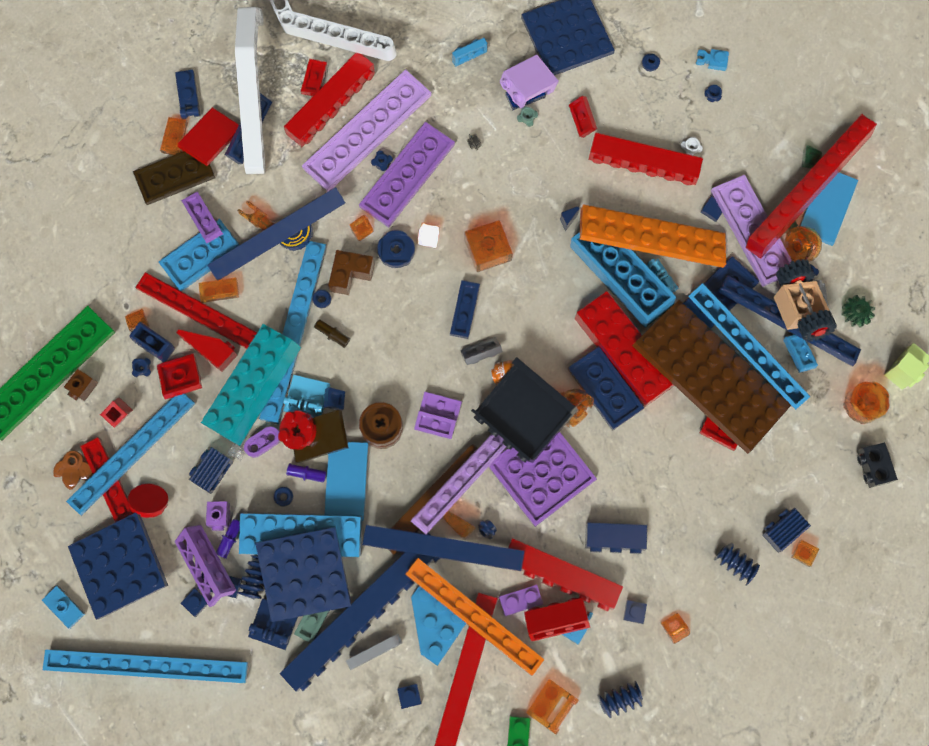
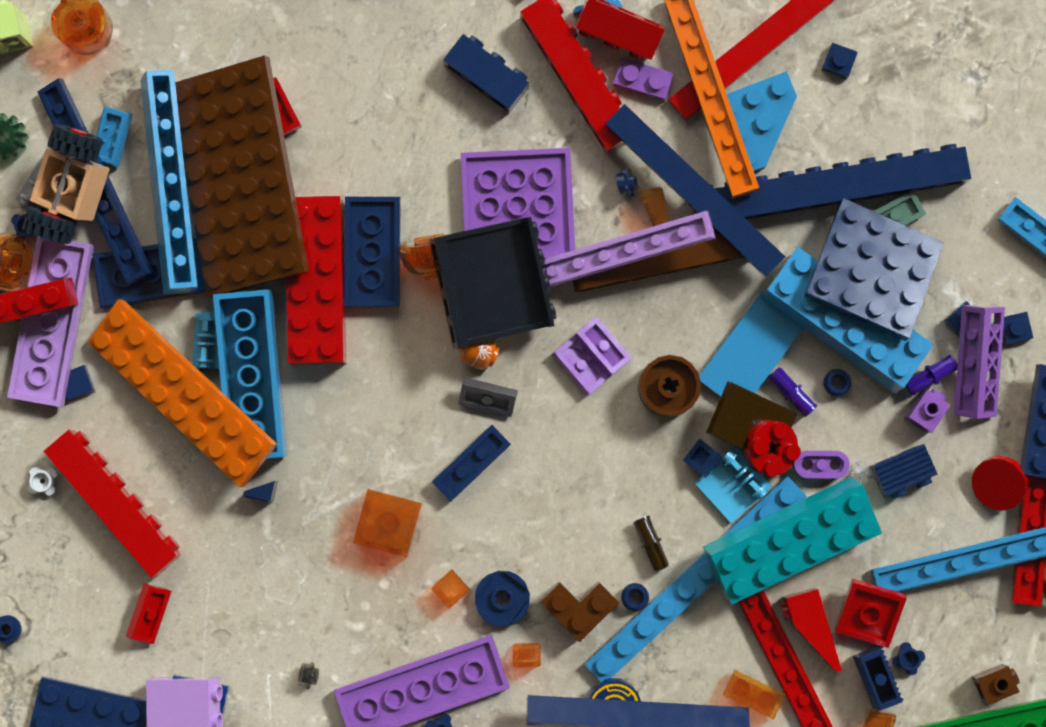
camera: 145 degrees left, 10 degrees up
red brick [100,397,133,428] -> none
dark blue piece [236,555,265,600] -> none
dark blue hinge [248,599,298,650] -> none
light grey beam [346,634,403,670] -> none
sand green plate [517,106,538,127] -> none

